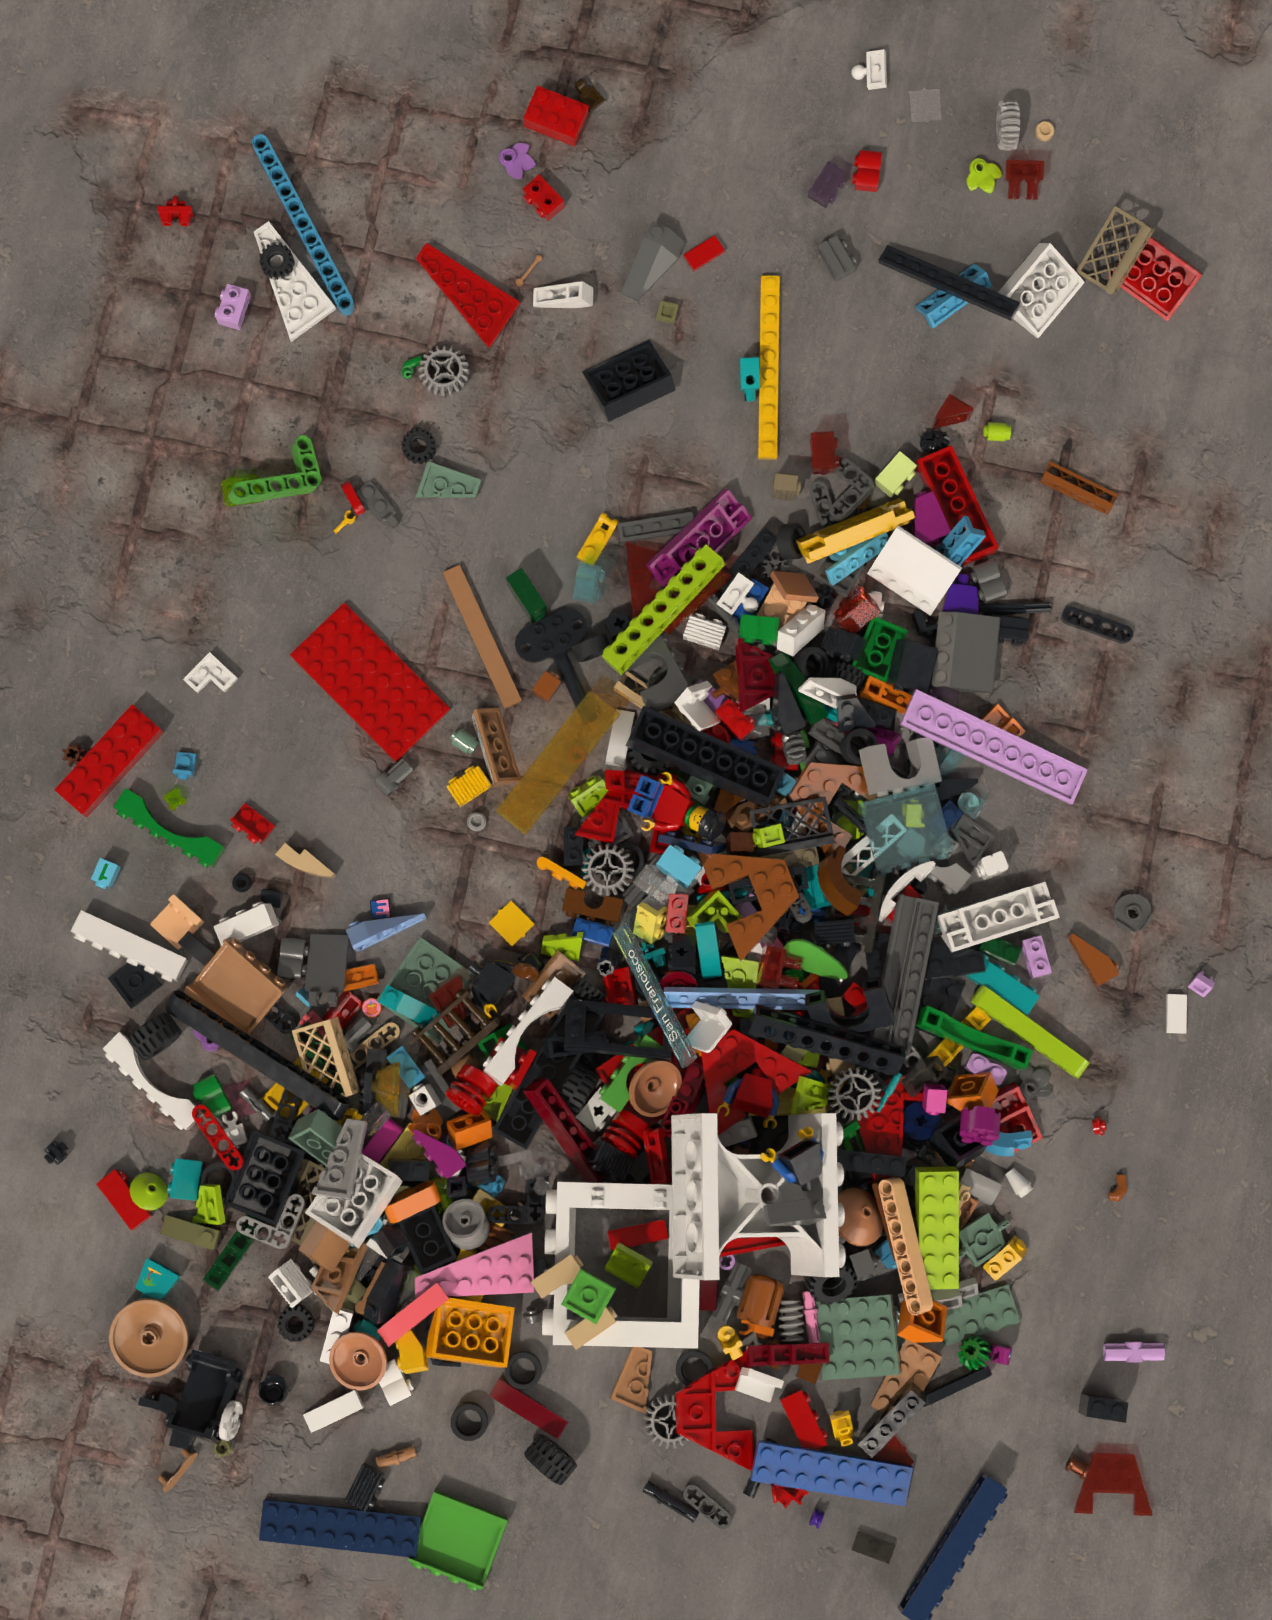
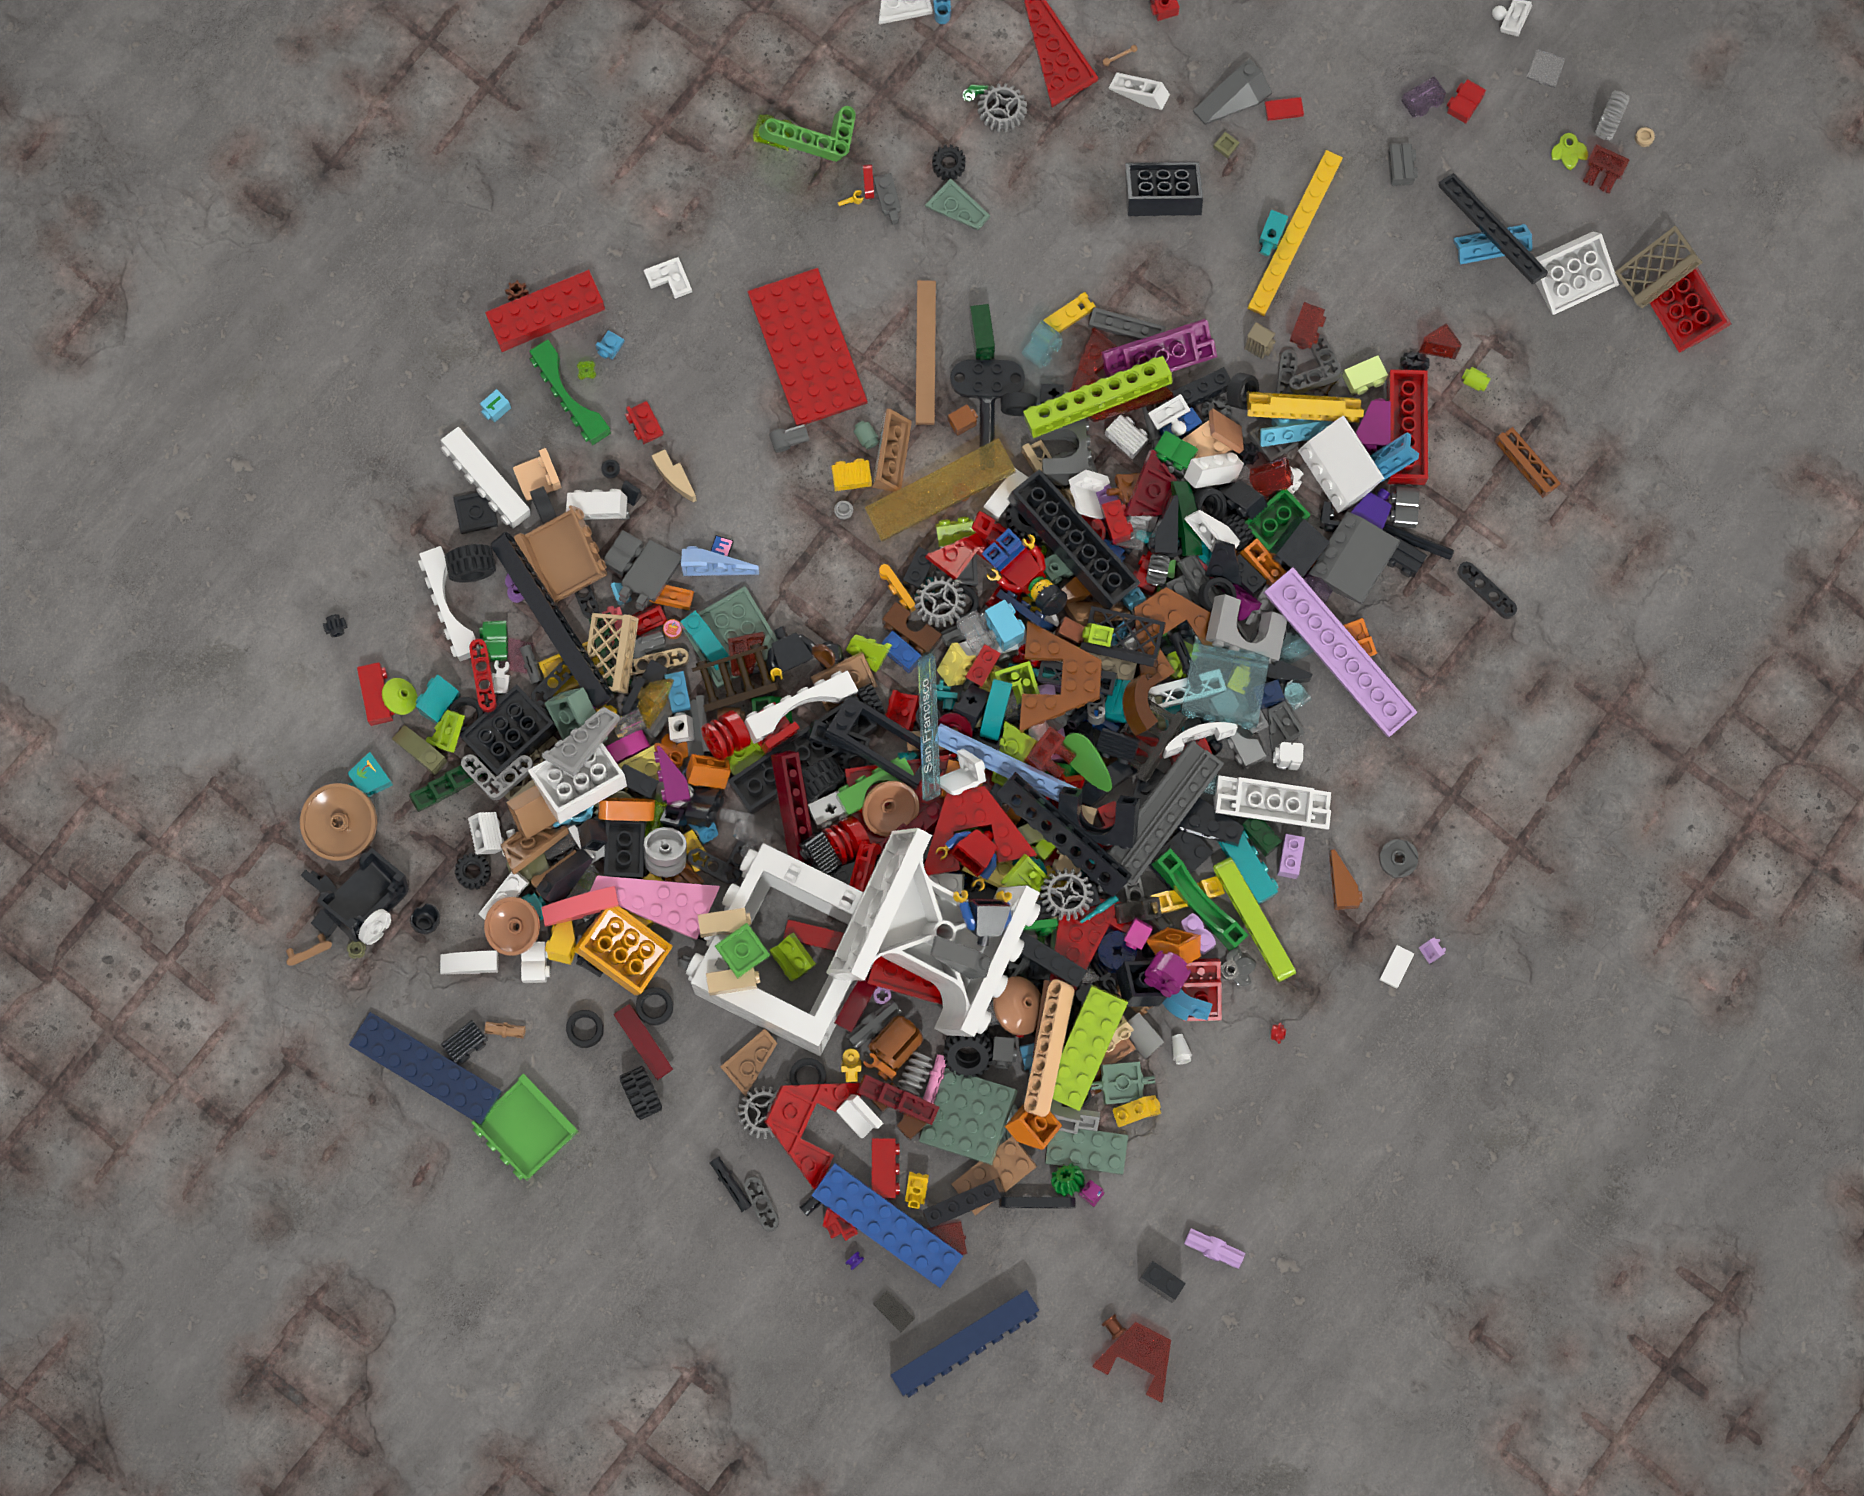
camera: 25 degrees right, 5 degrees down
yellow piece [488,901,535,946] -> none
black piece [597,947,621,976] -> none
dark orange arm [1108,1175,1127,1202] -> none

